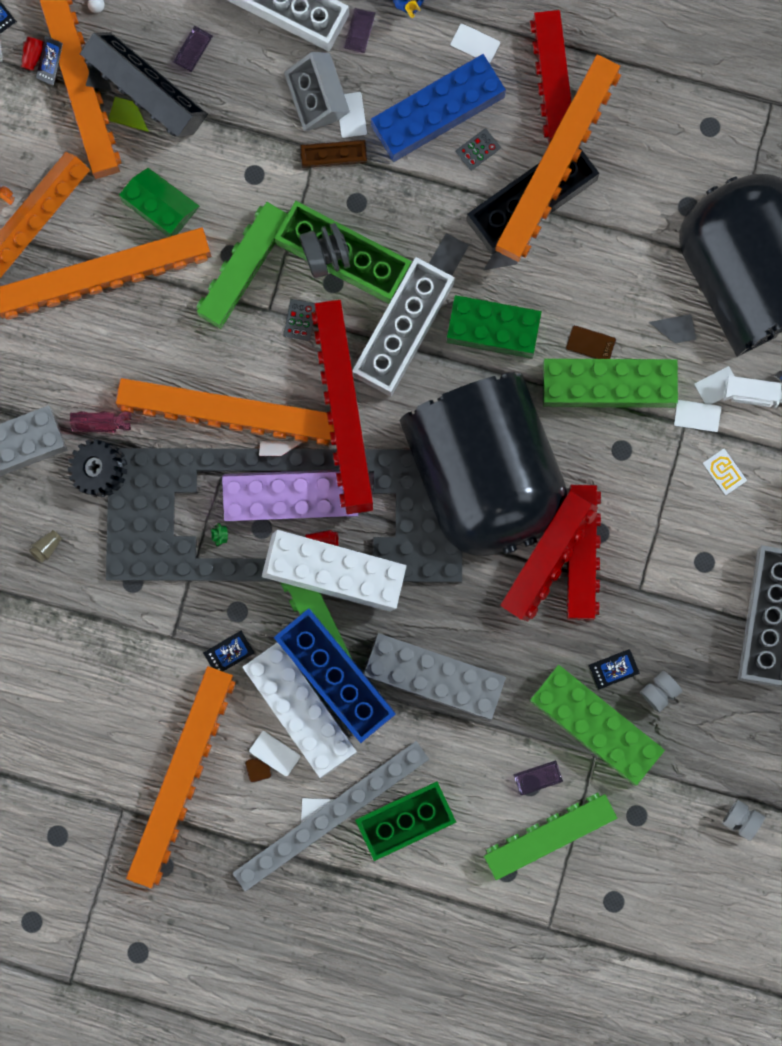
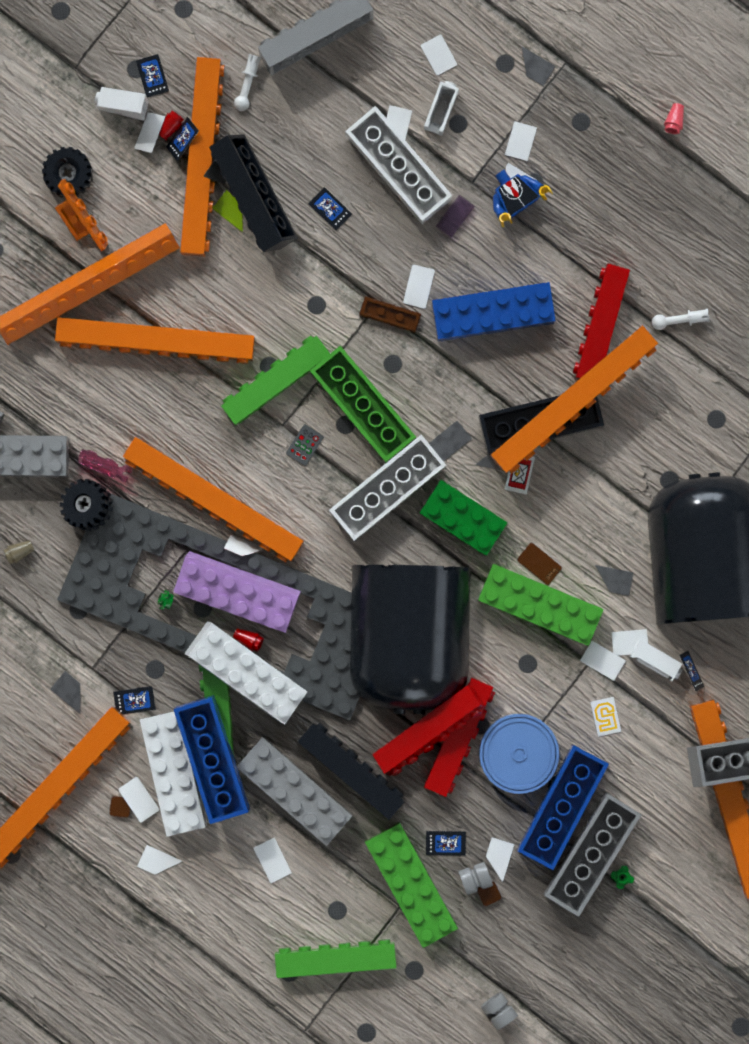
camera: 20 degrees right, 5 degrees up
green slope [119,168,200,237] -> none
clear purple tile [173,26,213,73] -> none
light grey plate [233,741,429,892] -> none
light grey slope [284,52,350,131] -> none
dark grey wheel [299,223,350,279] -> none
red brick [311,299,373,515] -> none
green brick [355,781,457,861] -> none
white sticker [450,24,500,63] -> none
dark grey sticker [456,128,501,171] -> none
clear purple tile [513,760,563,796] -> none
none -> flat silver sticker [50,671,80,714]
none -> white sticker [134,112,165,153]
none -> white sticker [253,837,292,883]
none -> black brick [298,722,405,820]
none -> black sticker [308,187,352,230]
none -> reddish brown piece [477,881,501,906]
none -> medium blue brick [479,714,559,794]
none -> white sticker [486,837,514,882]
none -> sticker [505,457,535,495]
none -> blue brick [517,744,609,870]
none -> white pin [652,309,709,330]

